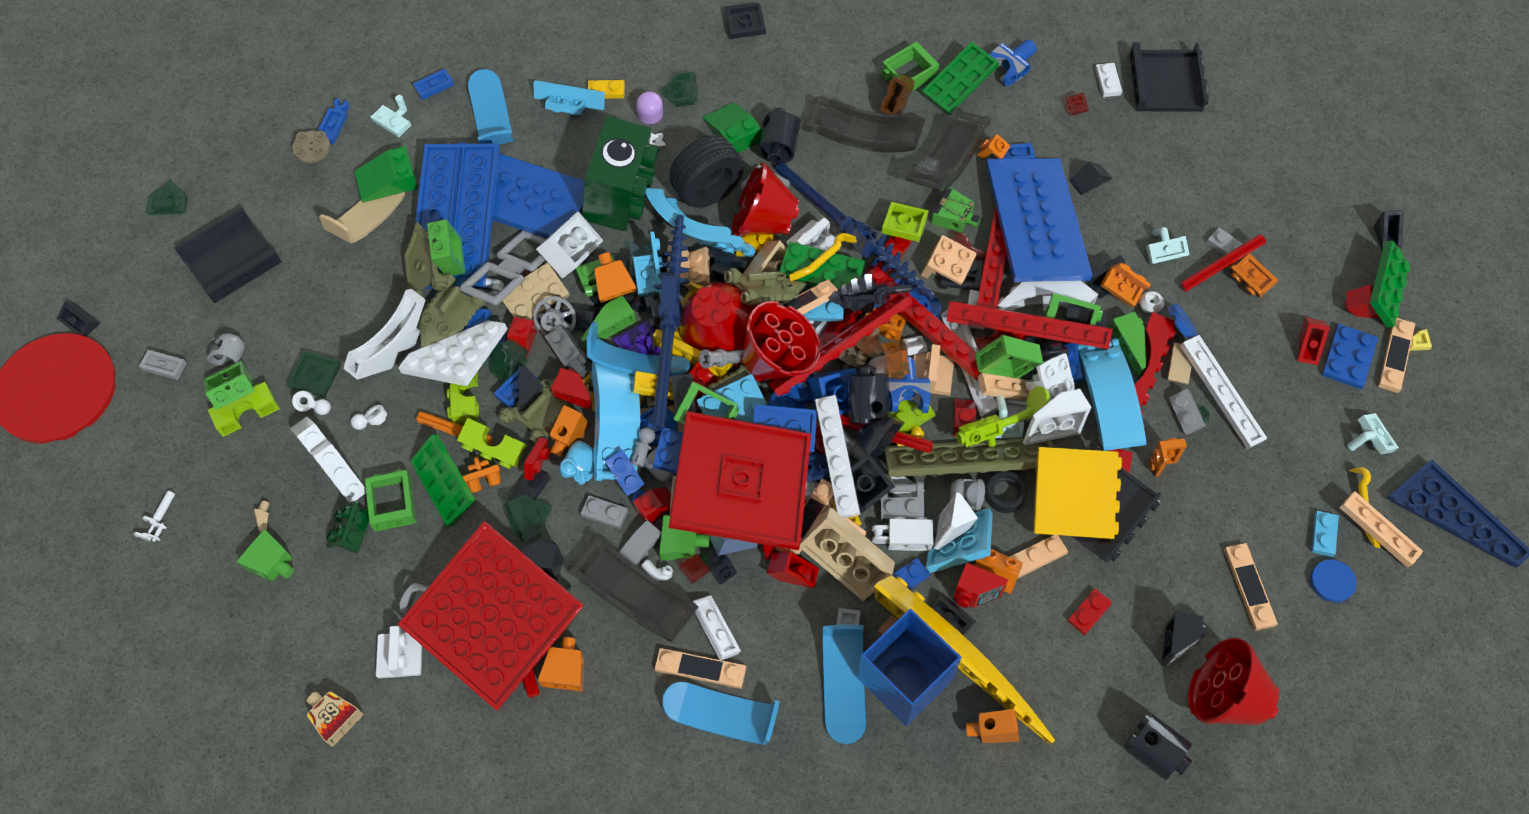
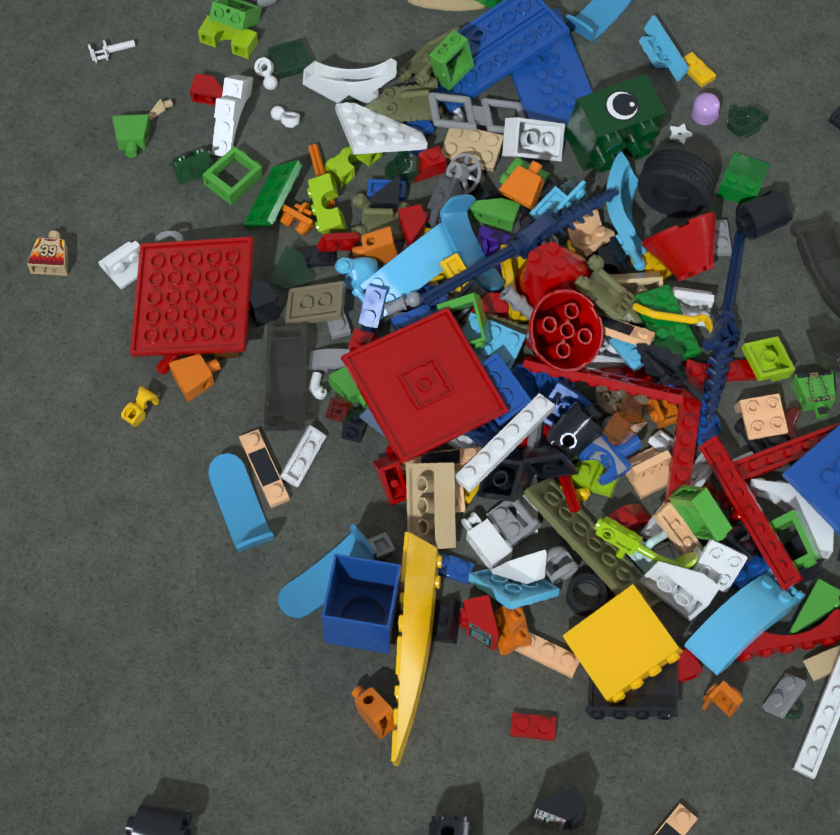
camera: 50 degrees right, 0 degrees up
none -> yellow leg [121,386,160,427]
none -> red slope [190,73,223,106]
none -> dark tan plate [285,281,346,327]

